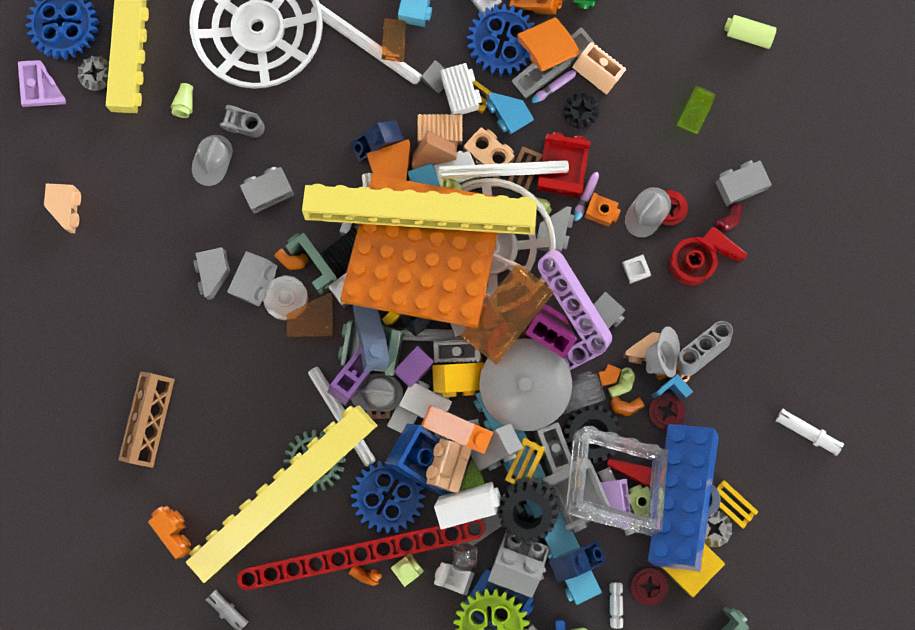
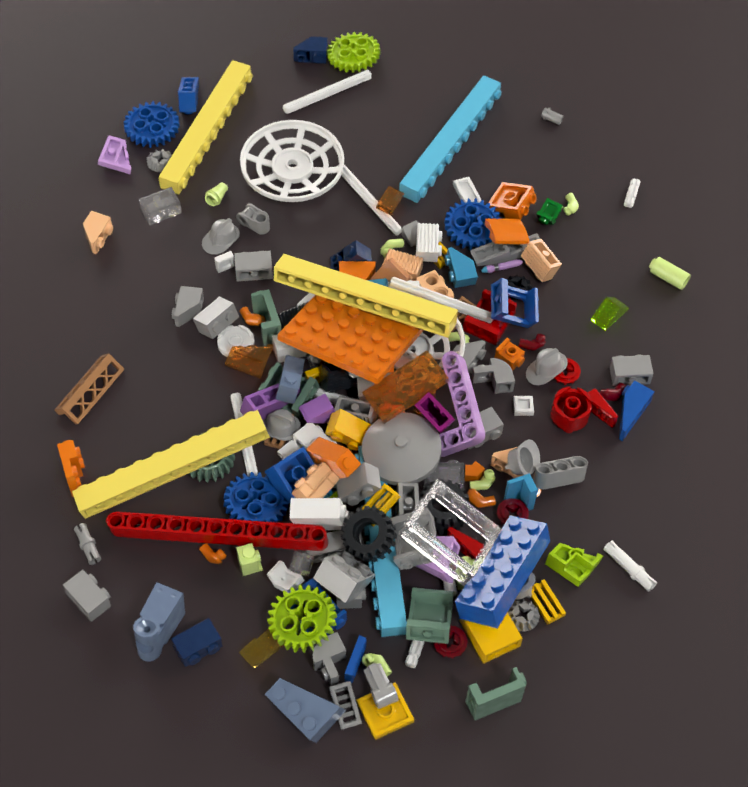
camera: 15 degrees right, 25 degrees down
dark blue slope [549,541,606,583] -> none
lavender piece [574,172,599,221] -> none
none -> clear brick [139,187,182,225]
none -> white tile [215,251,235,273]
none -> yellowish green arm [380,239,404,258]
none -> sand green panel [406,588,454,644]
none -> light grey brick [472,358,515,394]
none -> blue window [491,278,539,328]
none -> dark red arm [518,334,546,351]
none -> lime slope [545,543,603,587]
none -> blue slope [619,380,655,441]

